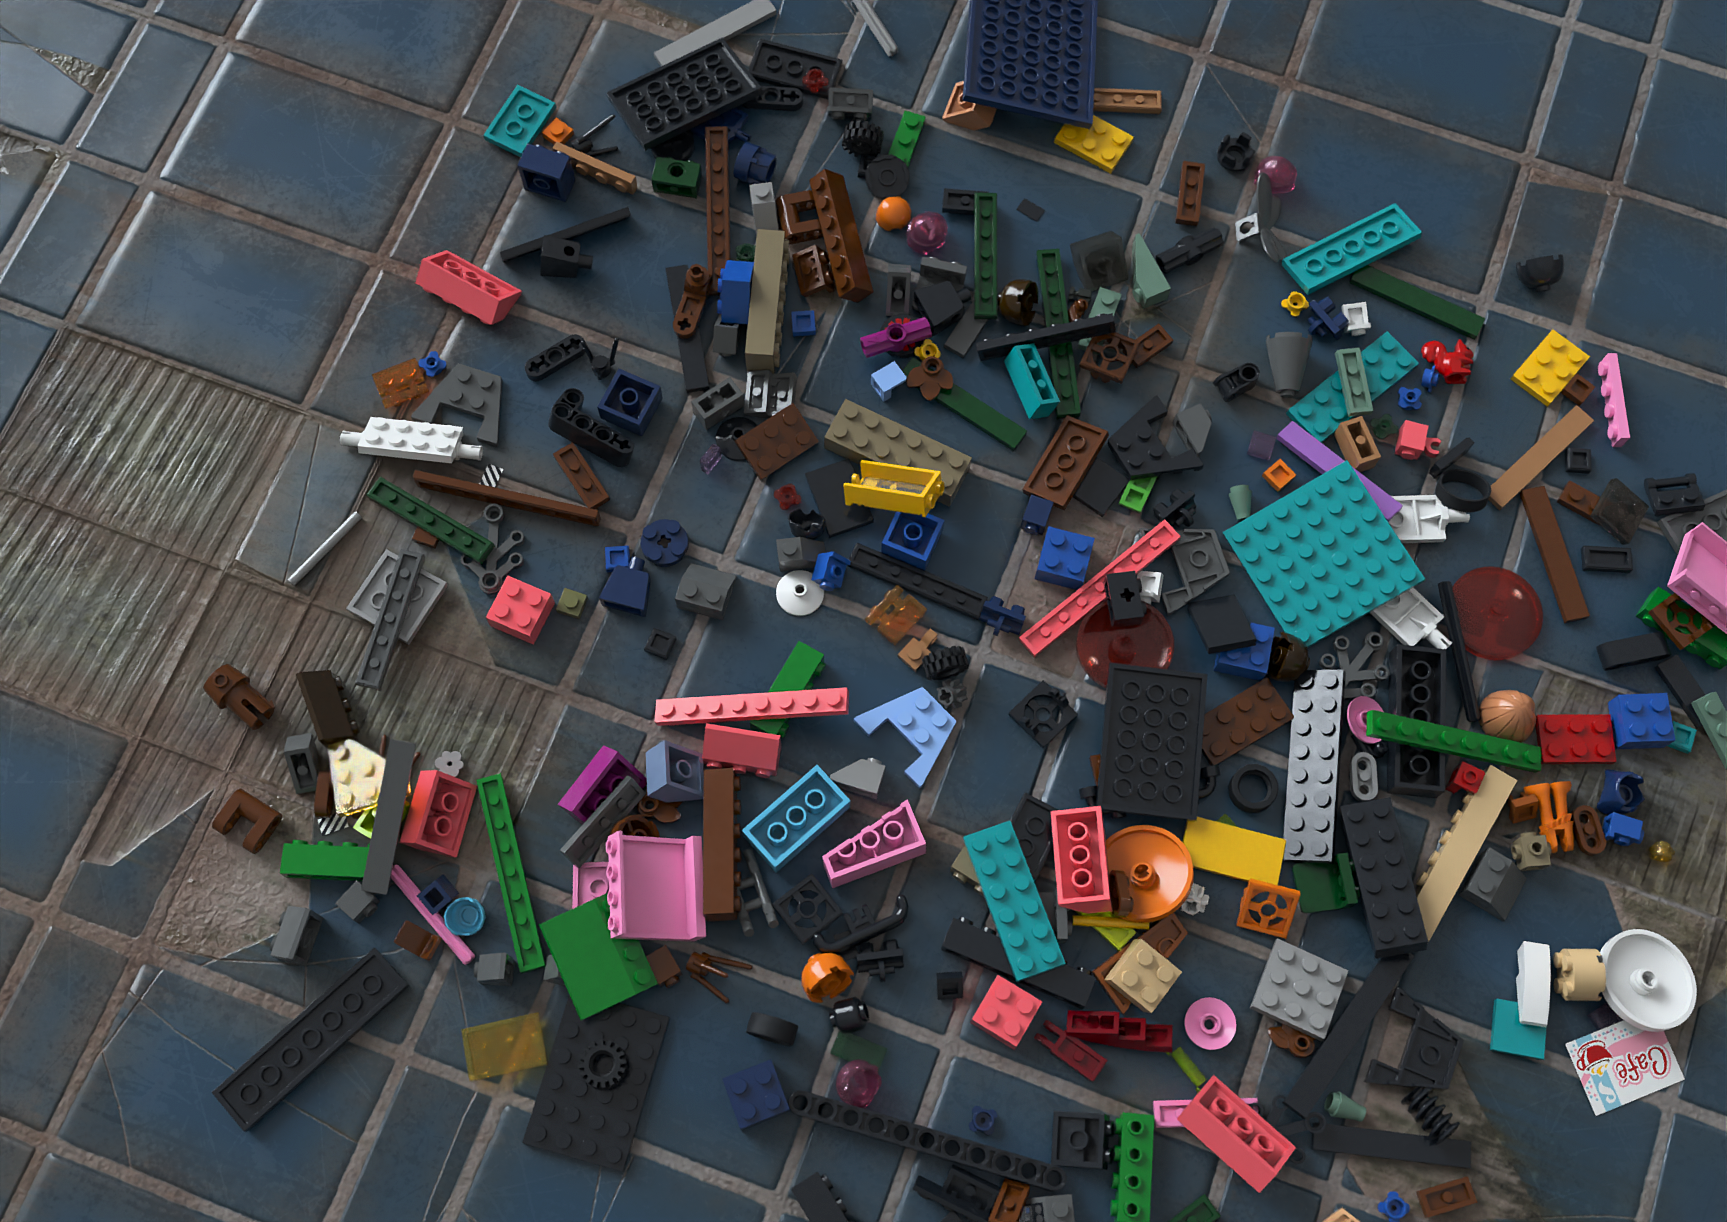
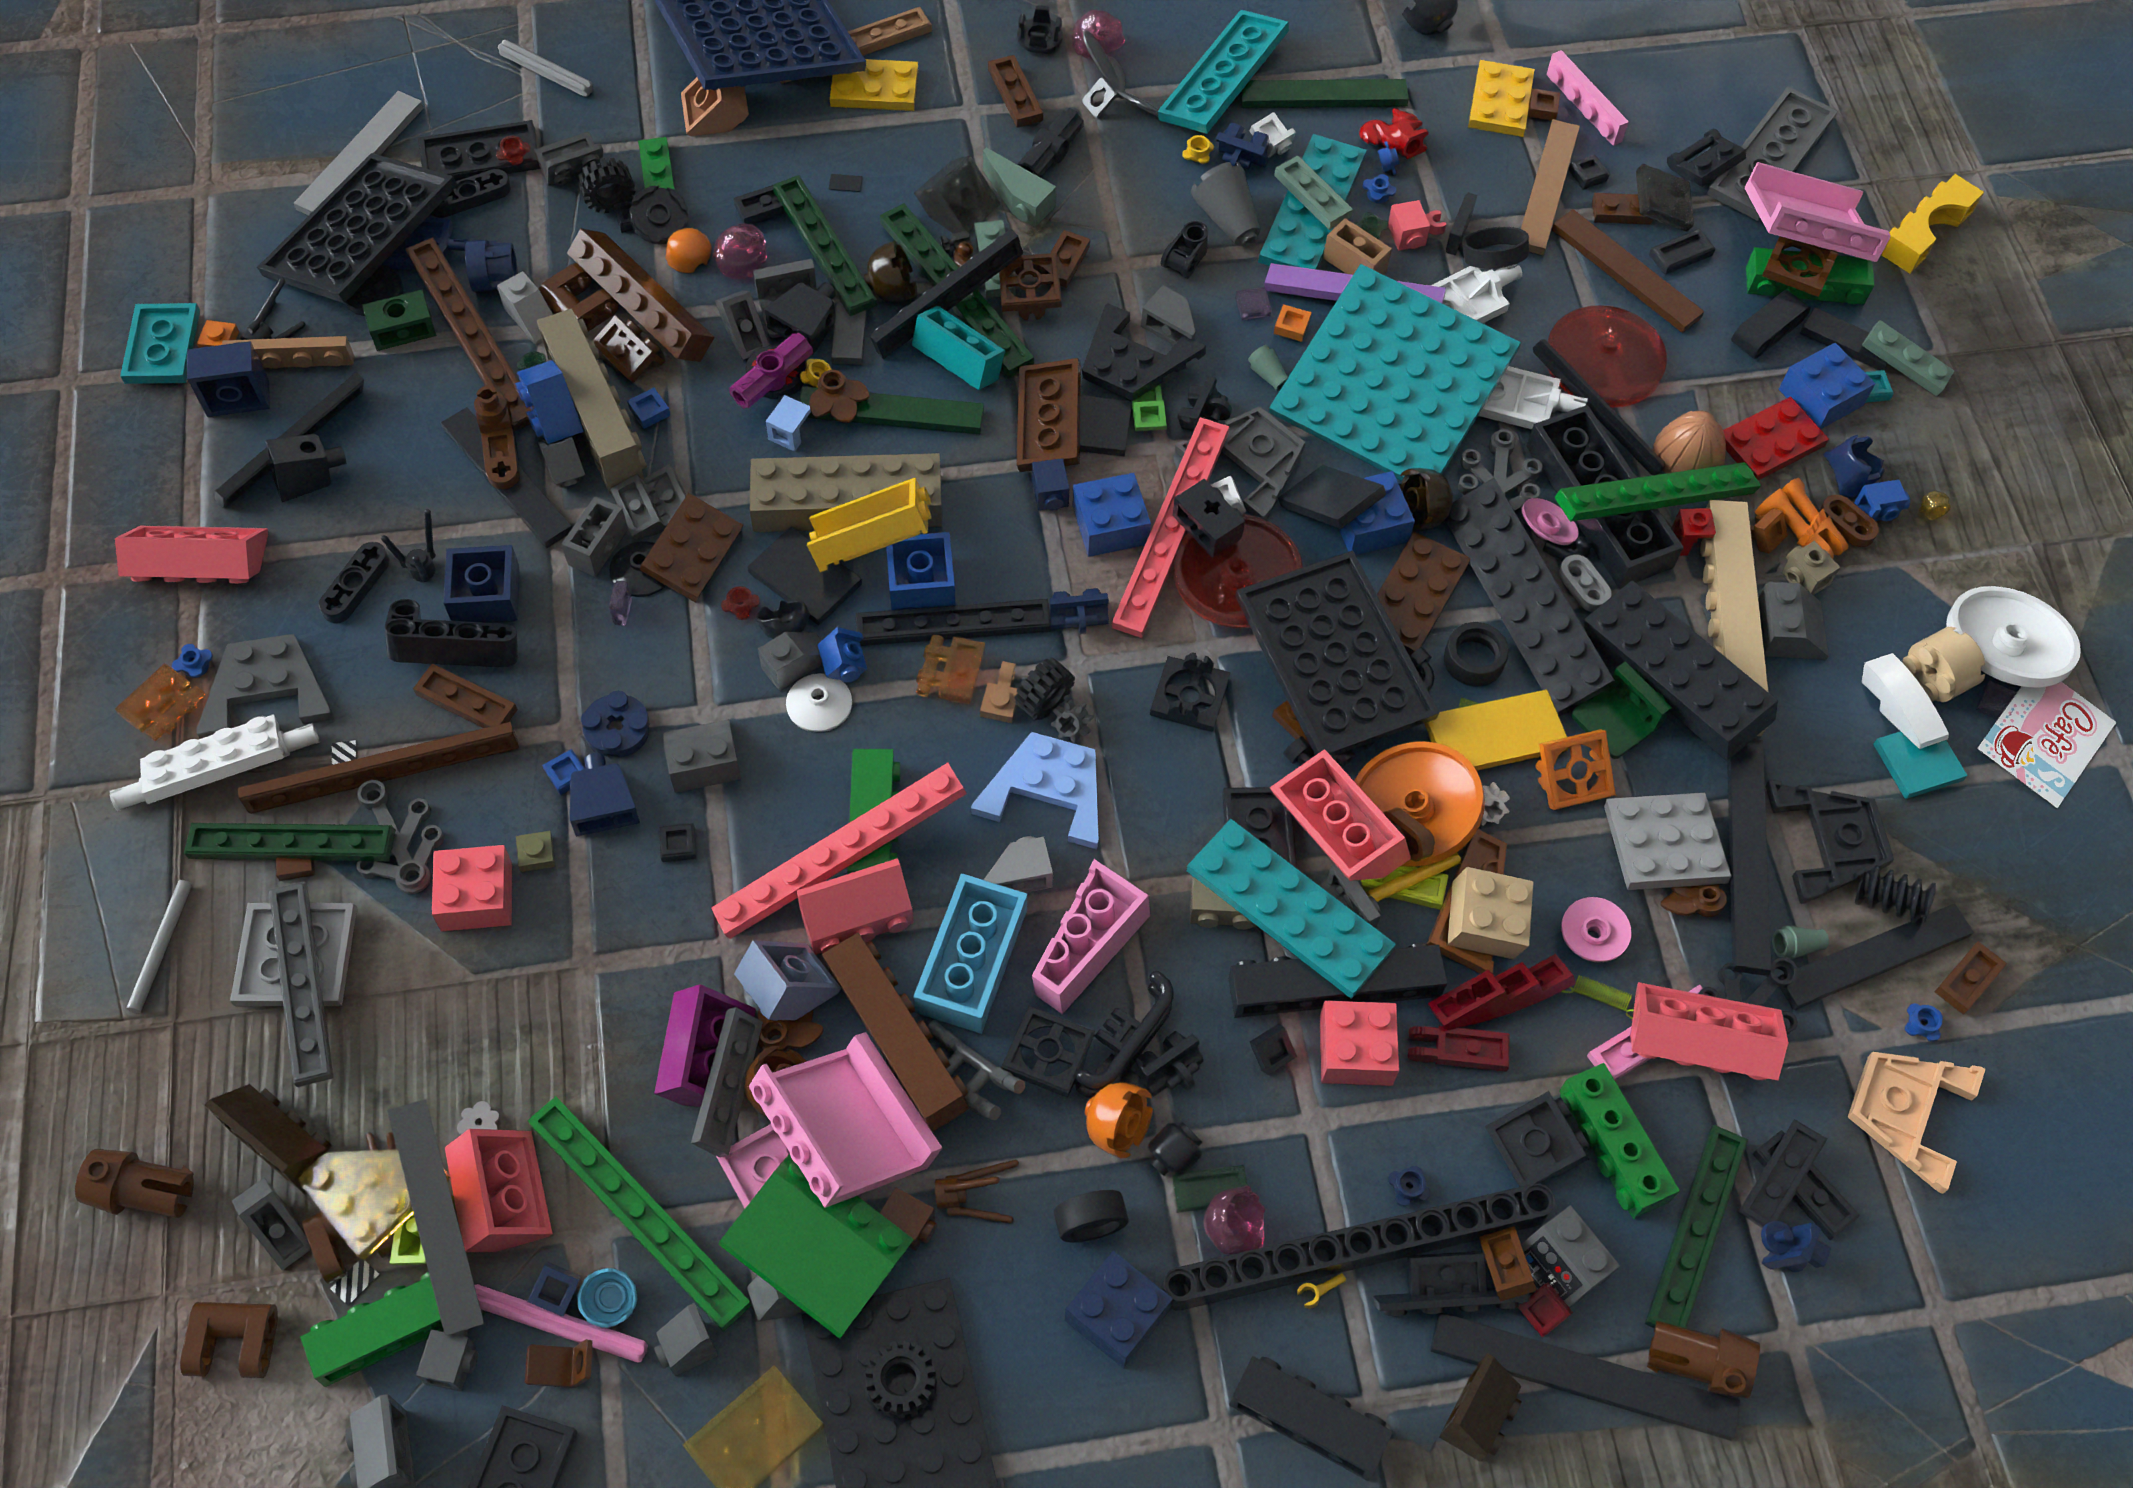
camera: 30 degrees left, 10 degrees down
none -> yellow hand [1297,1273,1346,1309]

